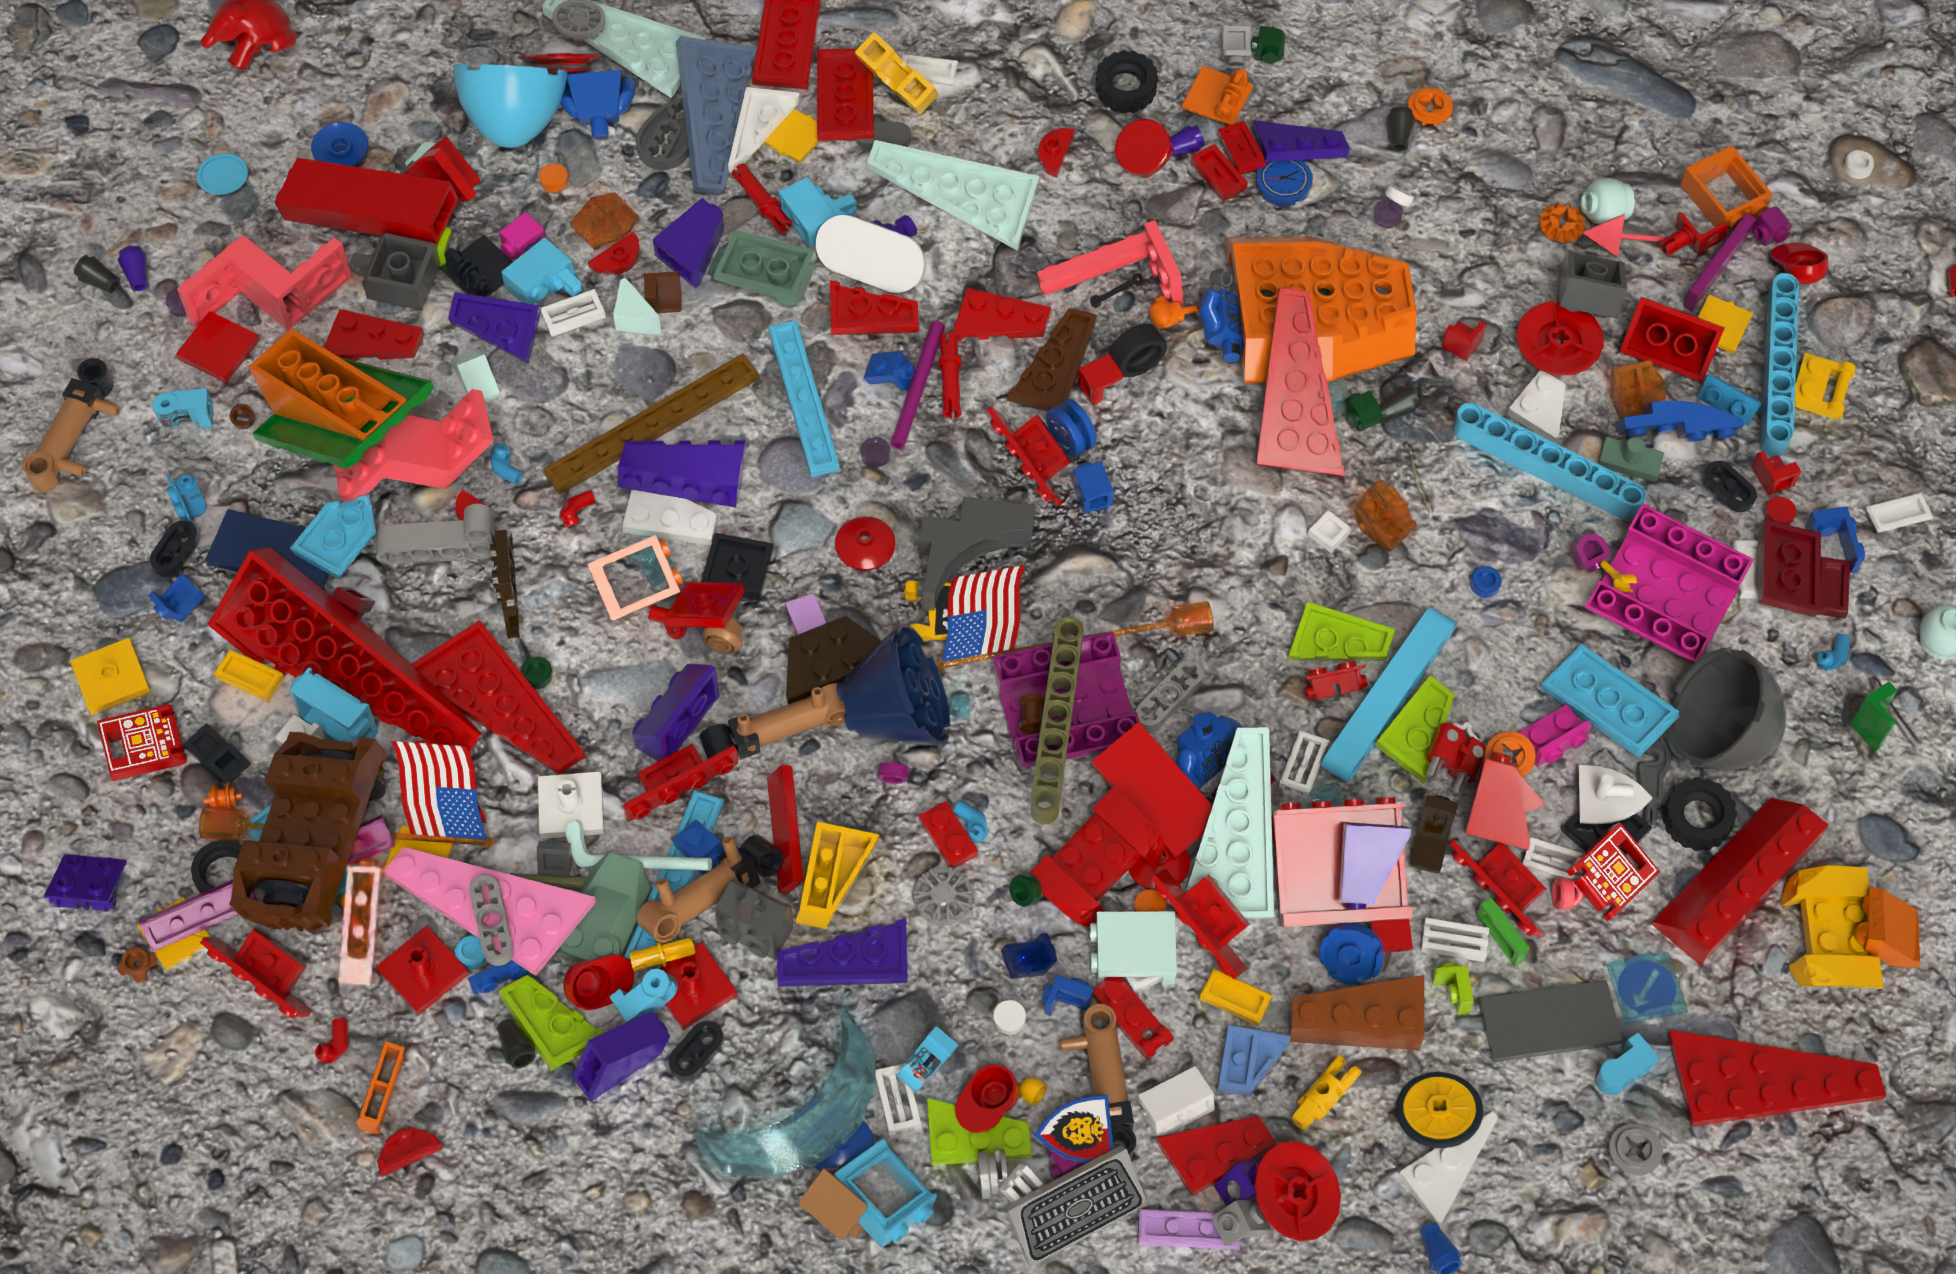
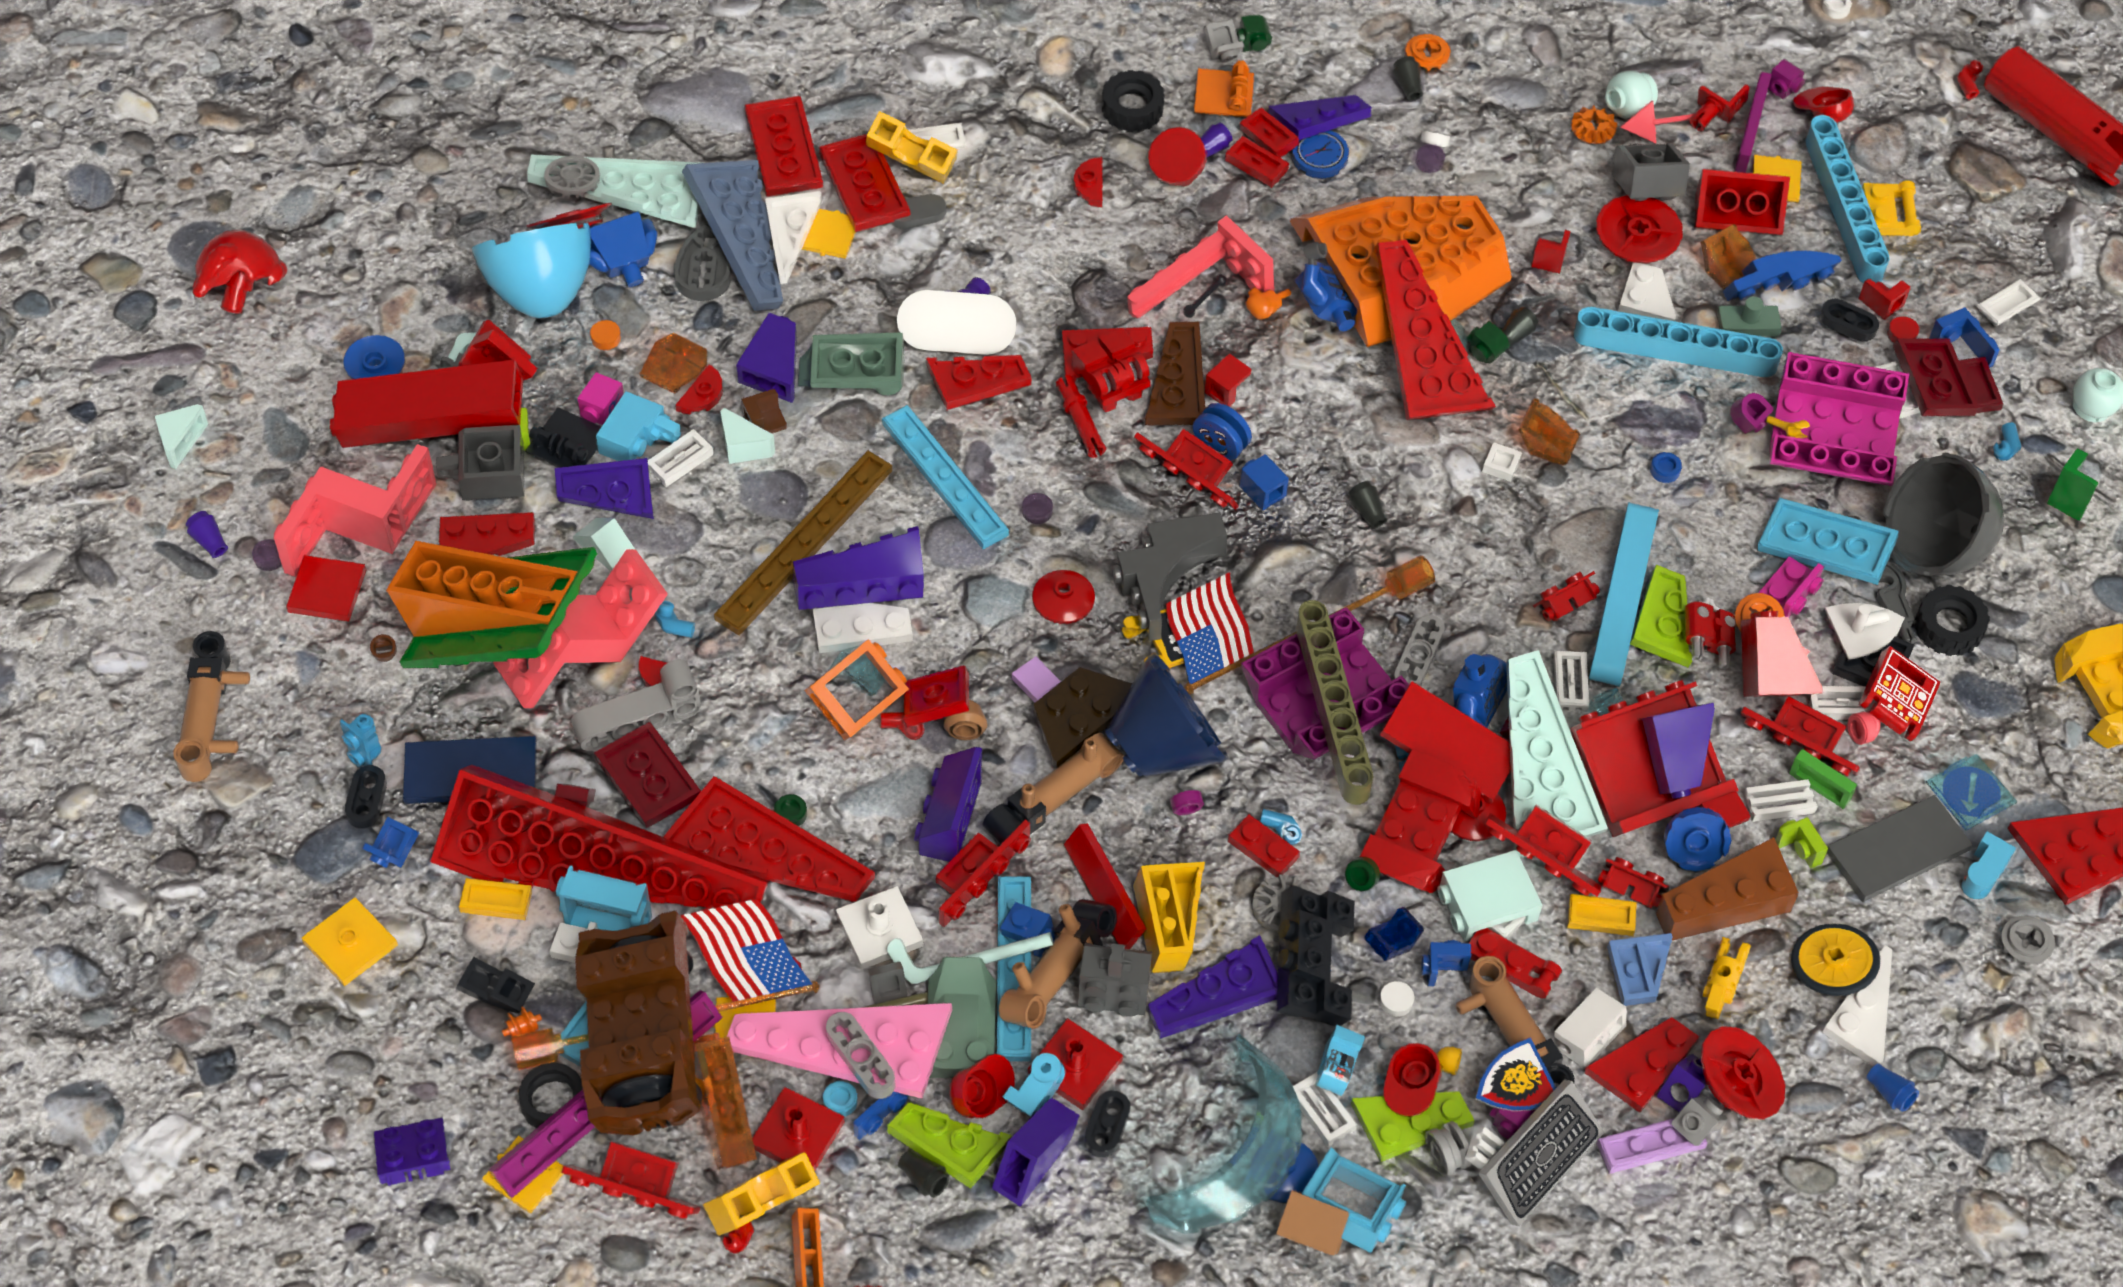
camera: 20 degrees left, 5 degrees down
pearl dark grey cone [74,255,120,293] -> none
red container [97,704,187,782] -> none
dark orange plate [118,946,157,983] -> none
medium azure leg [152,388,213,428] -> none
medium azure piece [196,153,248,195] -> none
medium azure tile [290,494,376,578] -> none
dark brown wing [490,530,520,639] -> none
red arm [559,490,596,527] -> none
yellow axle [629,938,695,972] -> none
black tile [701,533,774,601] -> none
red pin [731,163,793,234] -> none
medium azure hinge [778,177,857,248] -> none
blue bracket [864,351,915,391] -> none
light aqua wing [867,140,1039,251] -> none
magenta piece [890,321,945,449] -> none
clear light blue hinge [949,694,971,719] -> none
reddish brown bush [1018,694,1045,735] -> none
black tyre [1108,324,1167,377] -> none
orange tile [1134,889,1166,912] -> none
lime wing [1288,601,1395,661] -> none
dark brown bracket [1409,795,1458,874] -> none
red slope [1651,798,1829,966] -> none
orange window [1680,145,1773,230] -> none
dark azure hinge [1697,374,1763,426] -> none
none -> light aqua slope [155,404,208,469]
none -> dark red plate [594,721,701,829]
none -> yellow arch [703,1152,820,1236]
none -> red hips [1072,328,1151,412]
none -> black bracket [1276,885,1355,1026]
none -> pearl dark grey cone [1348,481,1387,529]
none -> red hinge [1598,857,1668,909]

